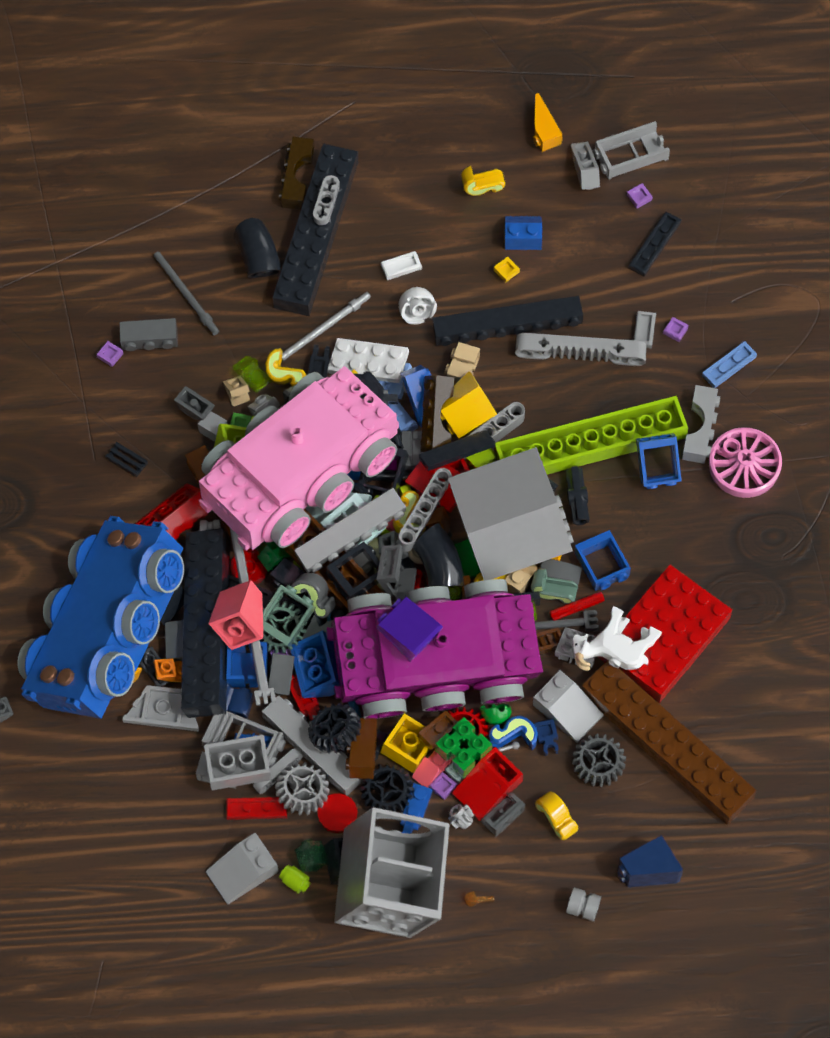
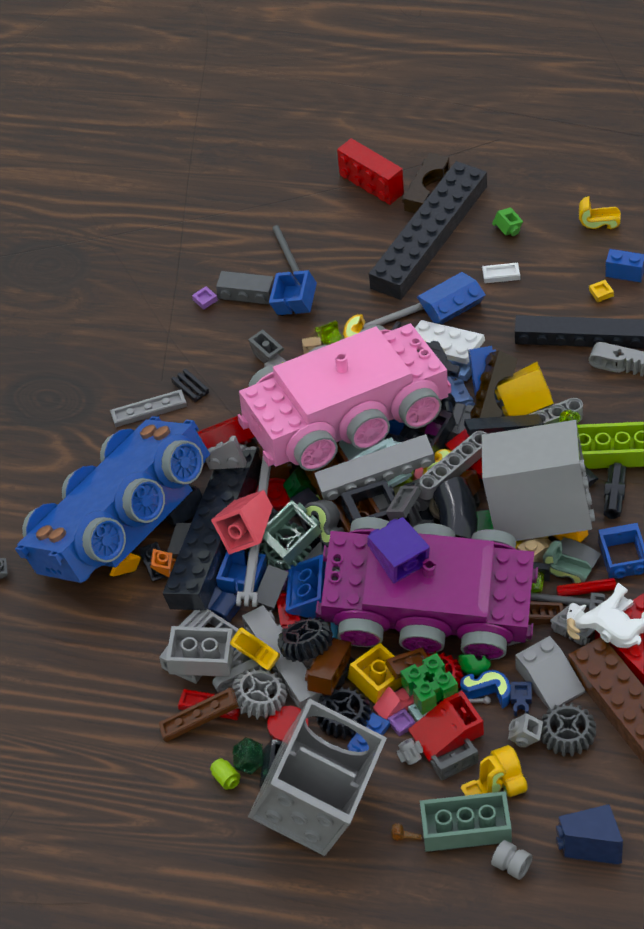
camera: 20 degrees right, 15 degrees down
light grey wing [123,685,199,731] -> none
light grey slope [206,833,279,905] -> none
black brick [233,218,281,278] -> none
light grey beam [313,175,340,225] -> none
white cylinder [399,287,437,325] -> none
tan piece [445,342,480,385] -> none
none -> light grey tile [110,389,187,427]
none -> reddish brown tile [159,687,239,742]
none -> light grey wing [205,436,247,469]
none -> yellow animal [230,628,280,671]
none -> blue piece [269,270,317,315]
none -> red brick [337,138,404,205]
none -> blue slope [417,272,486,325]
none -> sand green brick [420,791,512,852]
none -> yellow animal [461,755,506,796]
none -> bright green brick [492,207,523,236]
none -> light grey brick [508,713,543,747]
none -> clear neon green cone [559,409,581,423]

